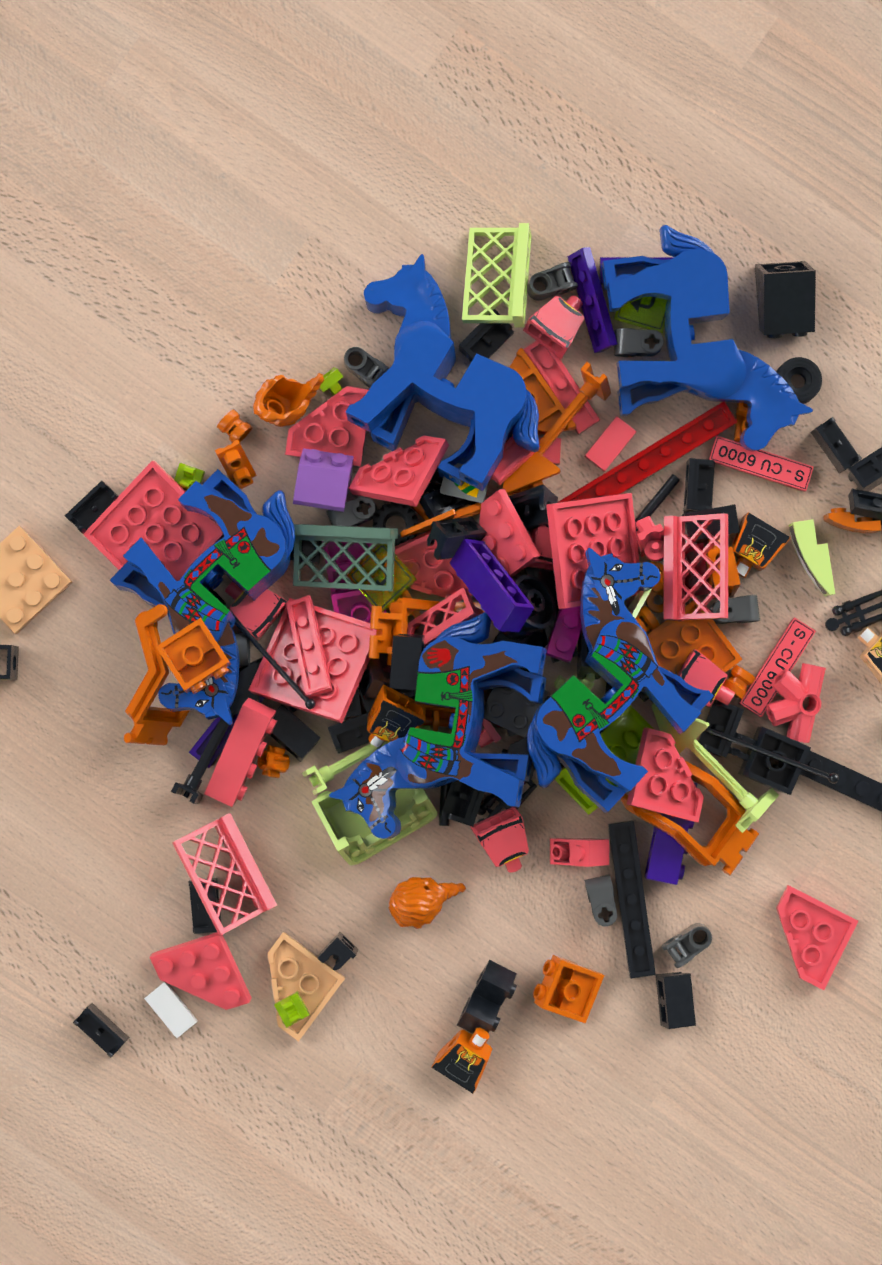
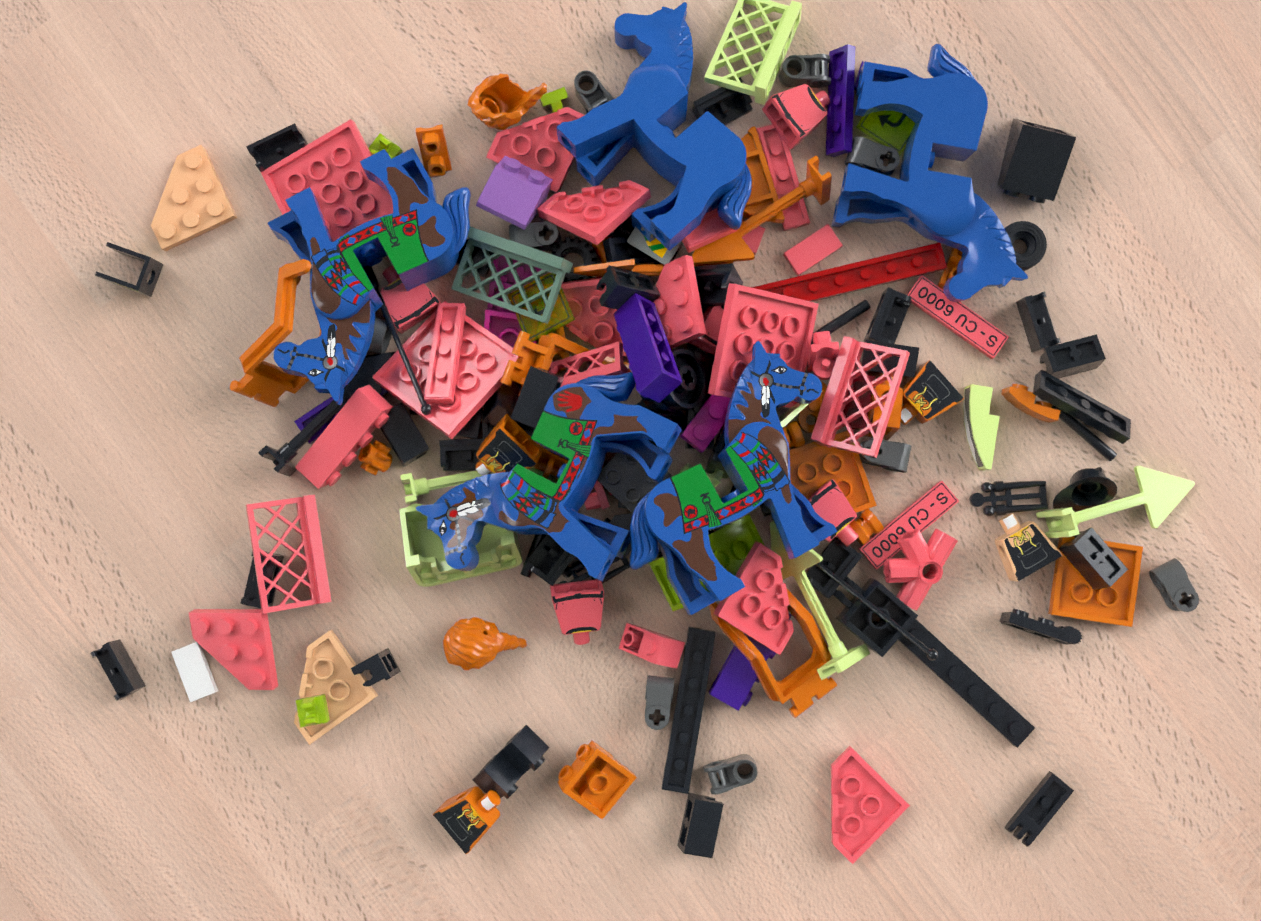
camera: 20 degrees right, 0 degrees up
orange plate [156,617,231,694] -> none
orange wheel [217,409,253,443] -> none

